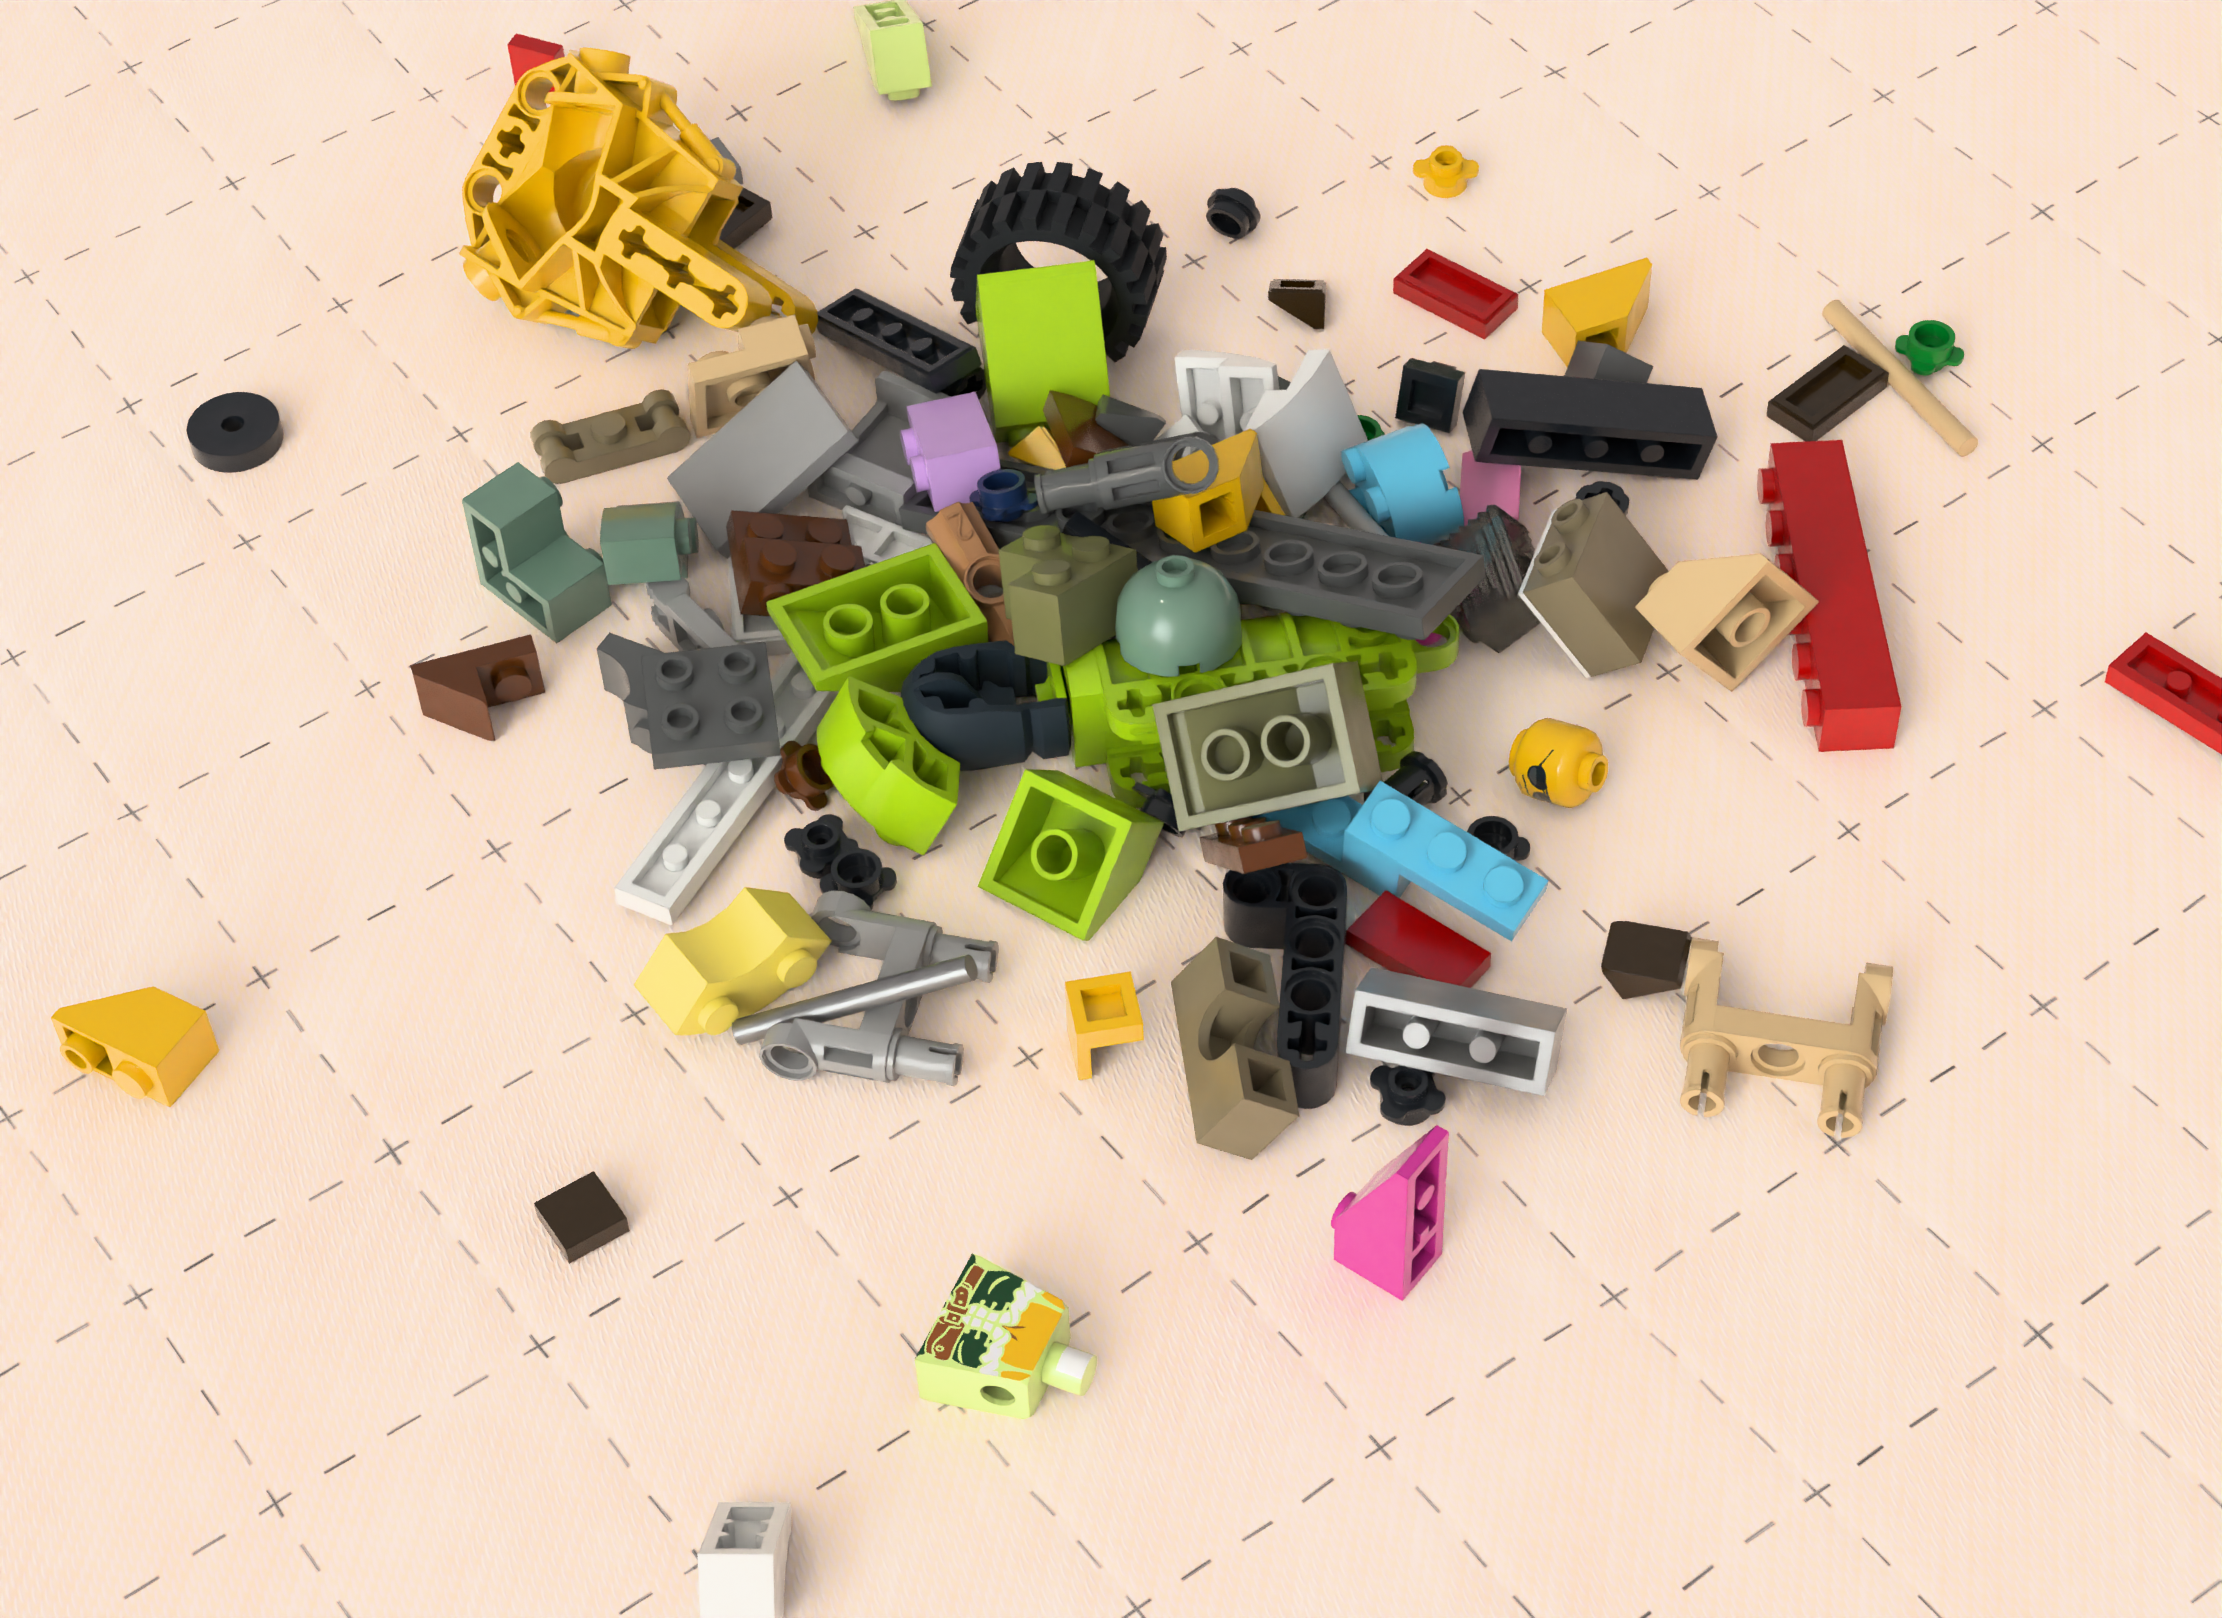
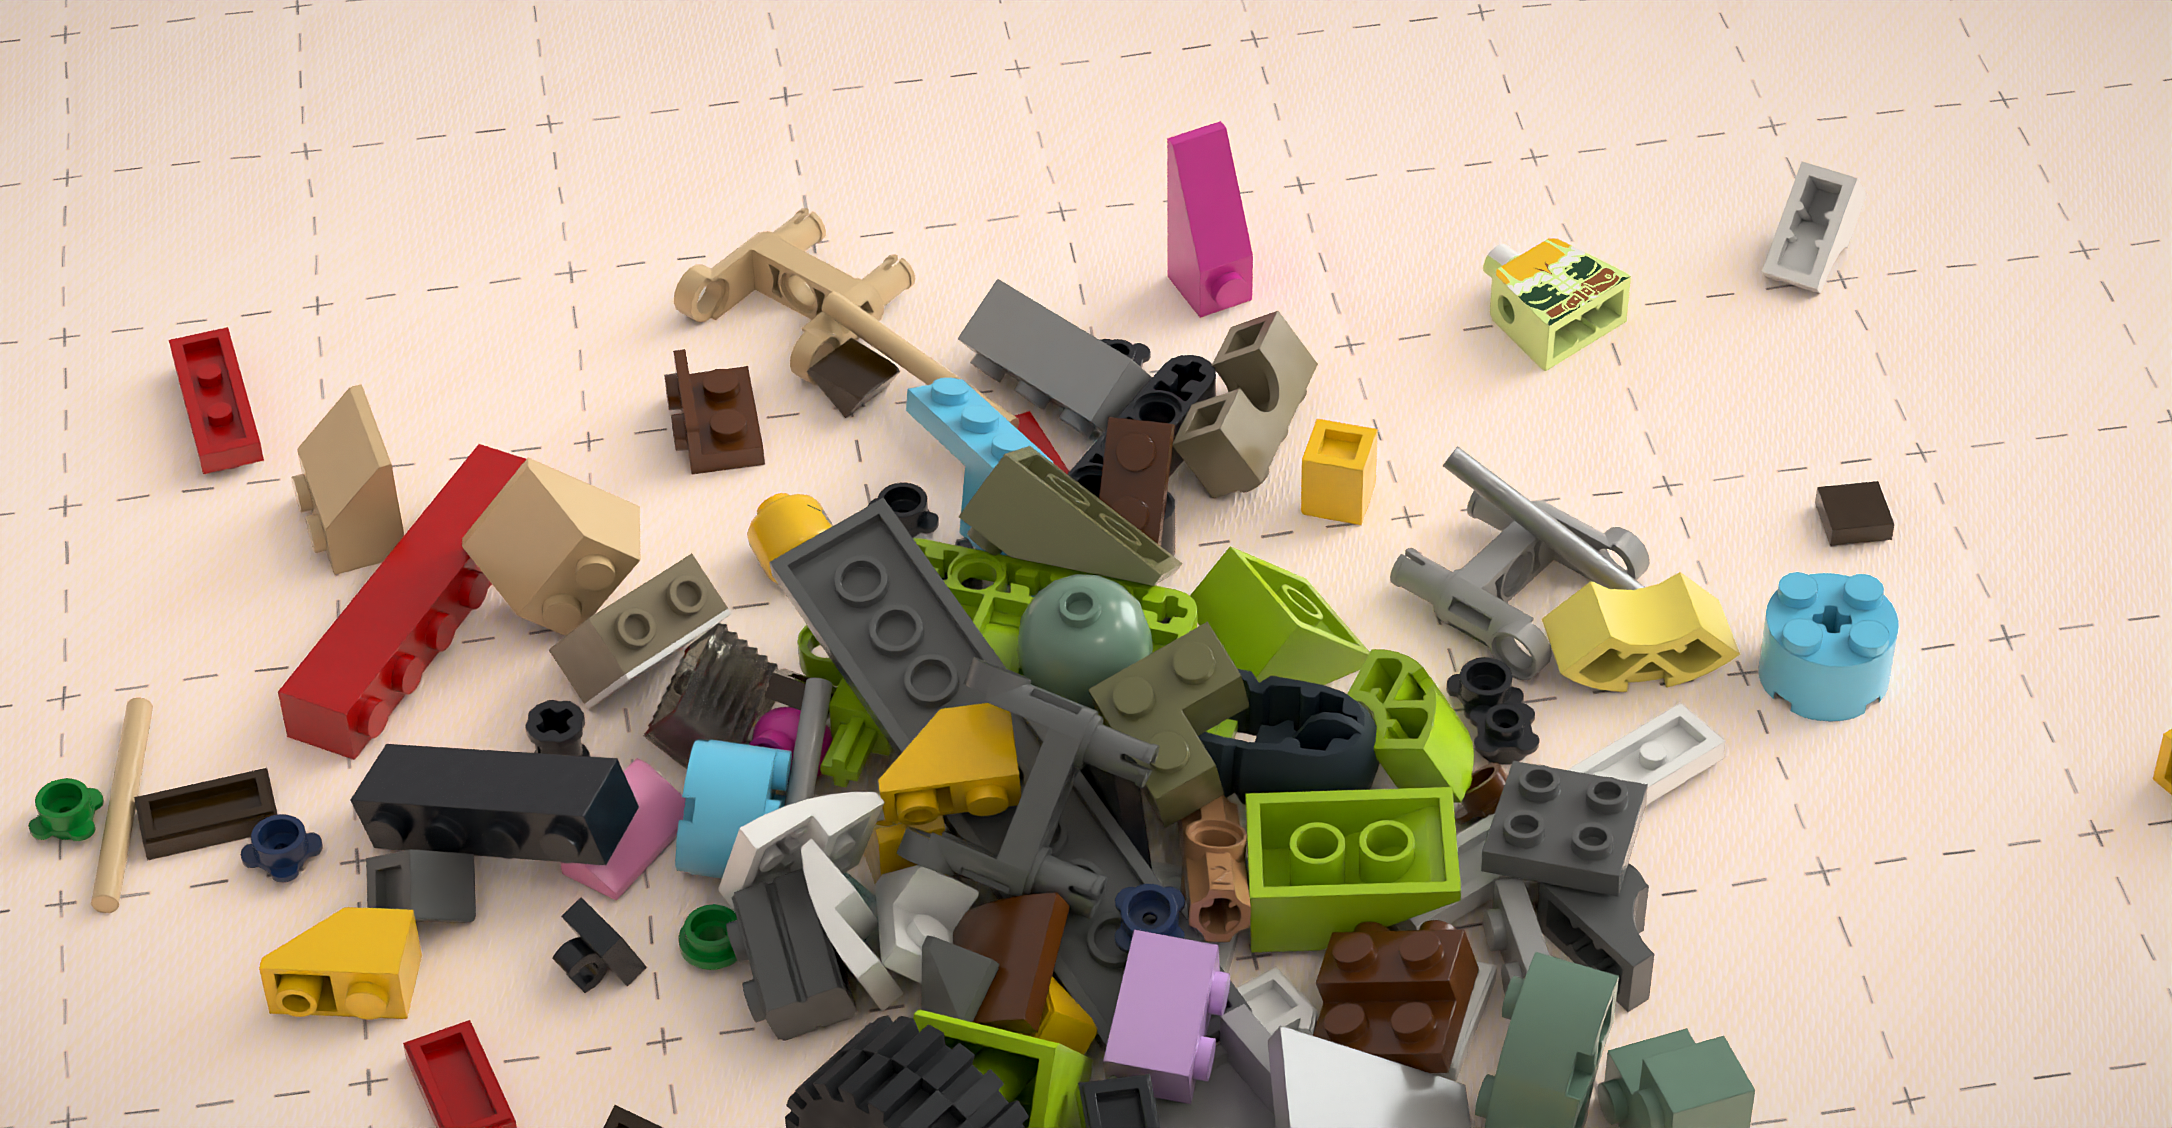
camera: 155 degrees left, 5 degrees down
reddish brown slope [410,634,545,741] -> none
none -> dark blue plate [241,814,323,883]
none -> tan slope [291,384,404,575]
none -> reddish brown bracket [664,349,765,475]
none -> tan bar [822,291,1019,428]
none -> medium azure brick [1758,572,1899,722]

